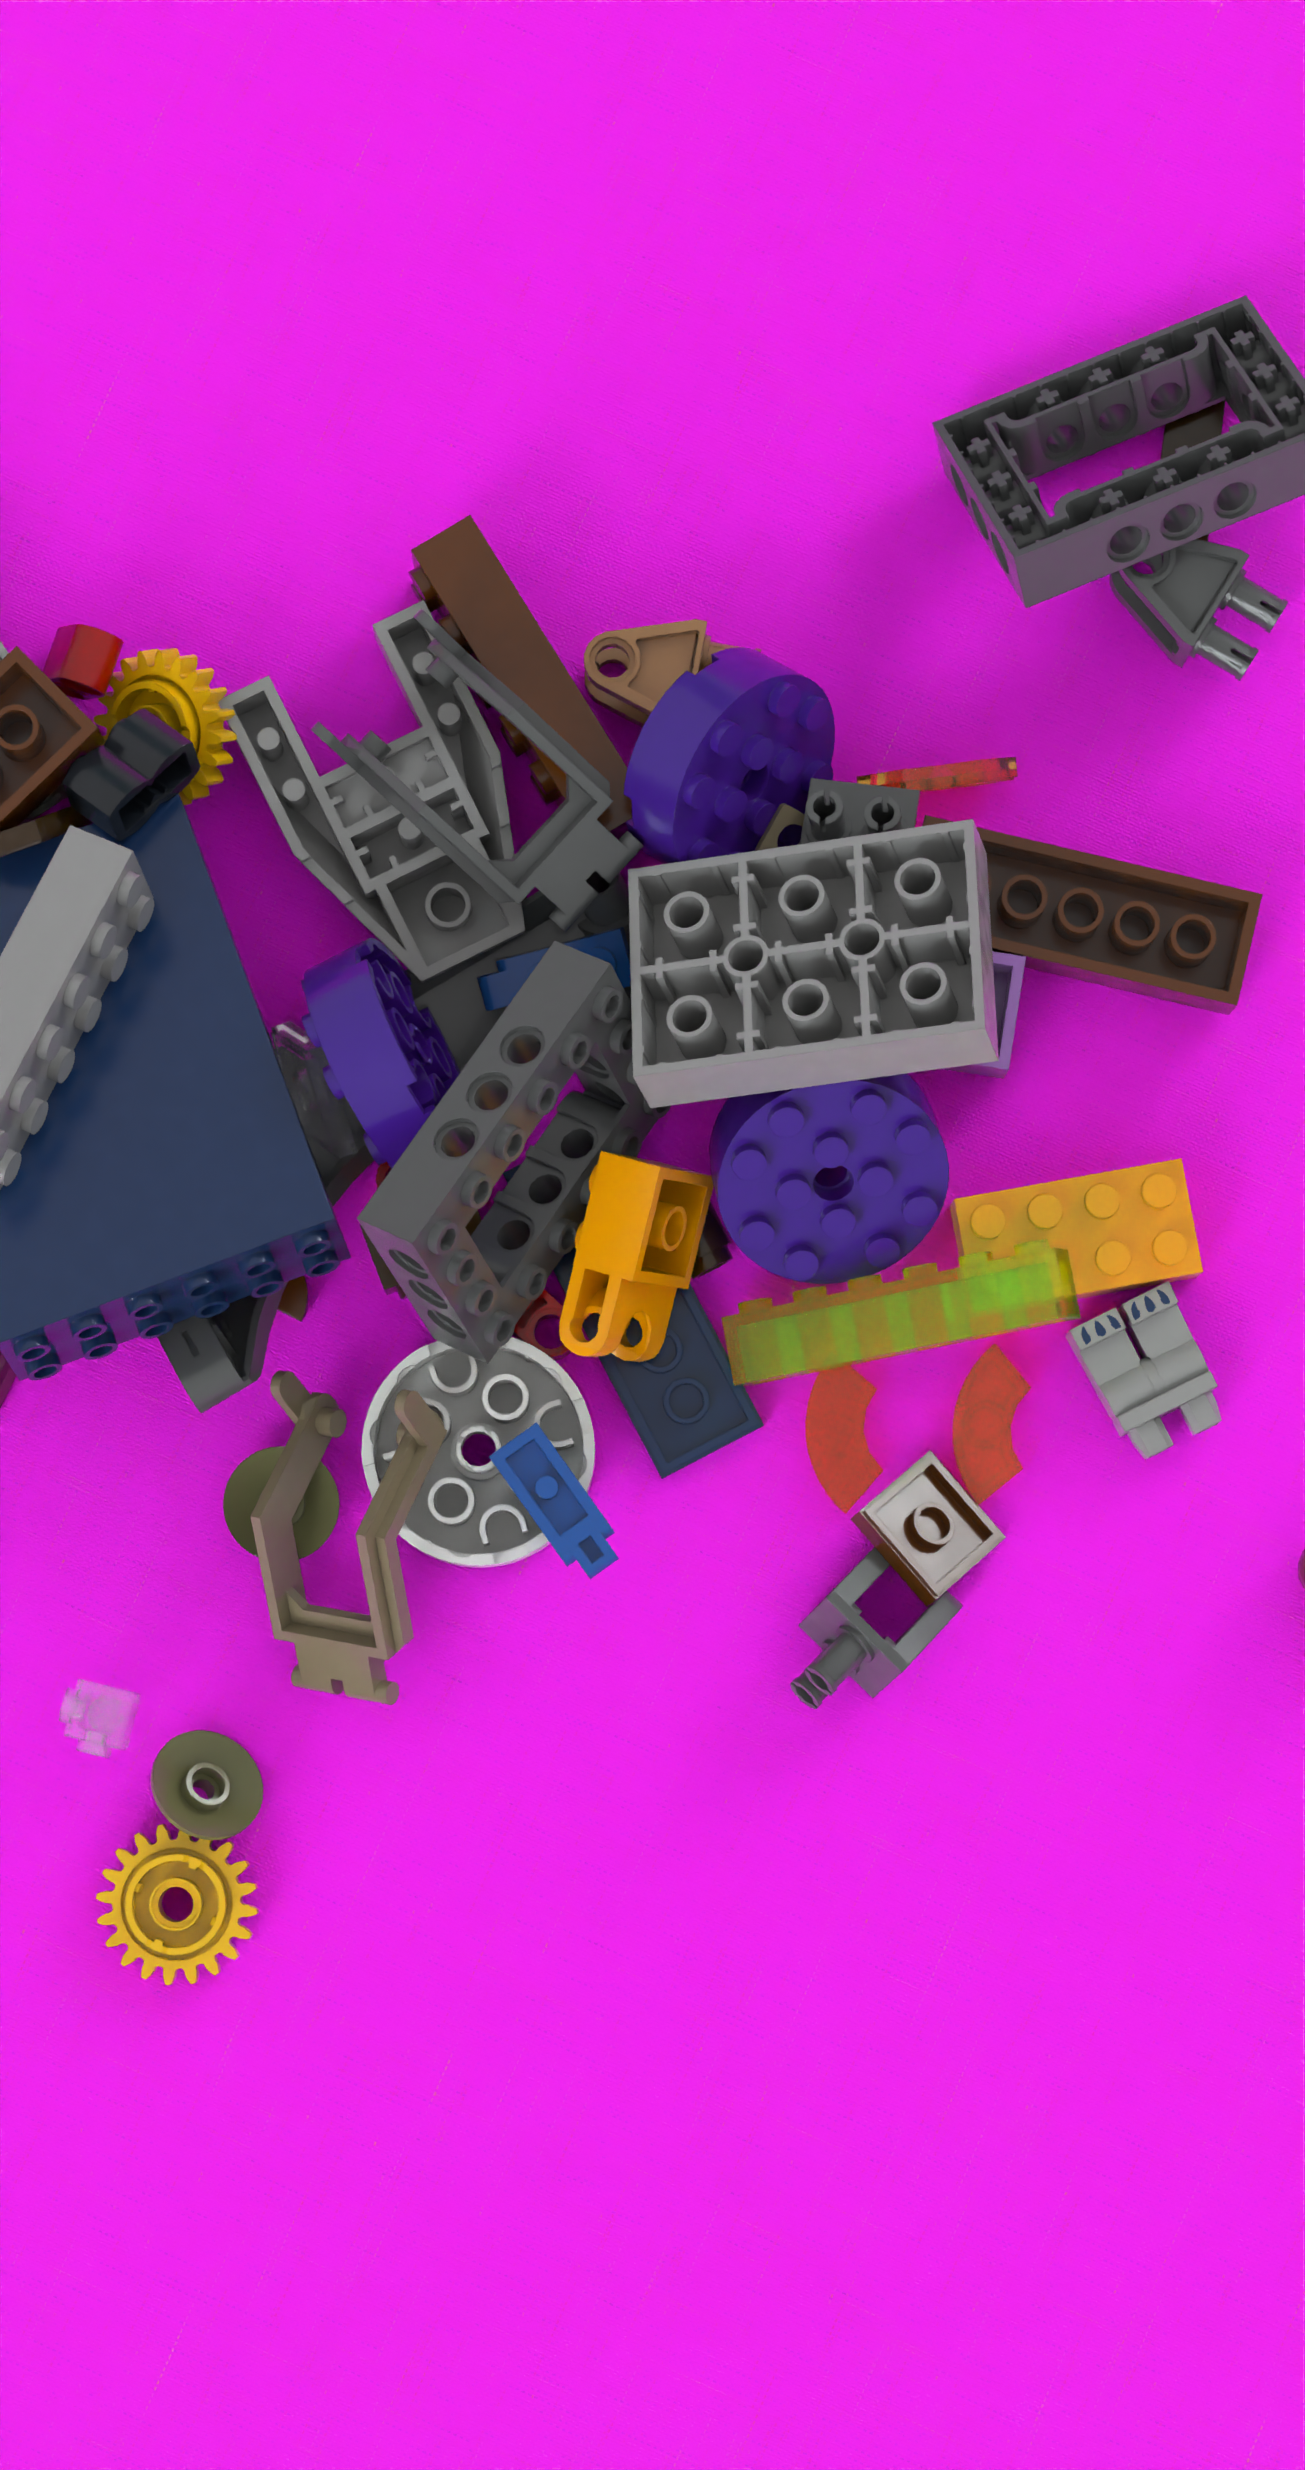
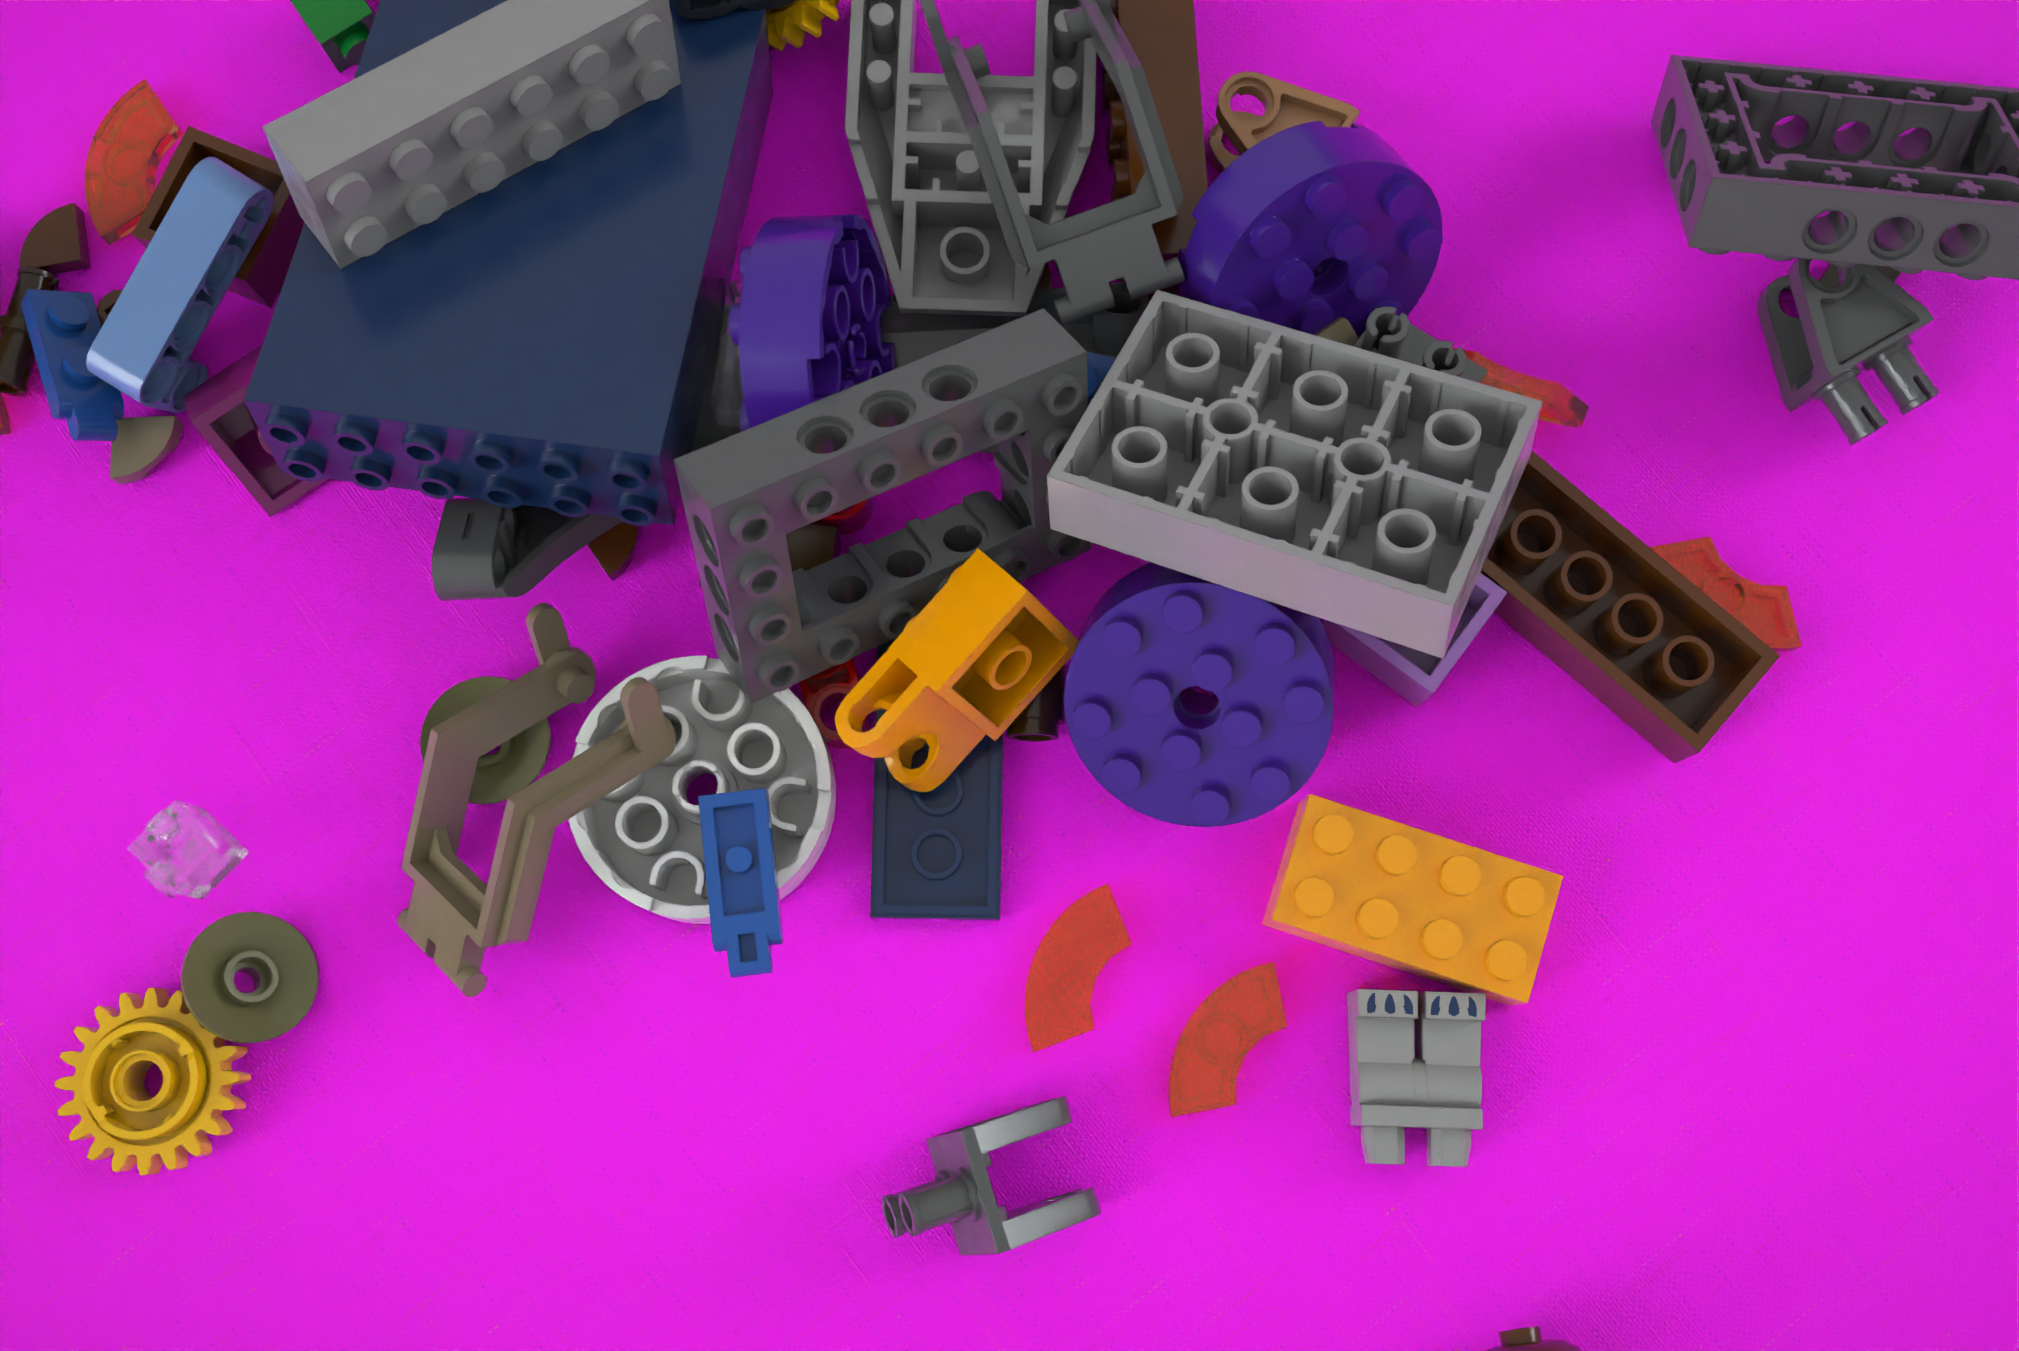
camera: 30 degrees right, 5 degrees down
clear neon green brick [721,1239,1081,1386] -> none
tile [851,1450,1006,1607] -> none
none -> clear orange tile [1649,537,1802,652]

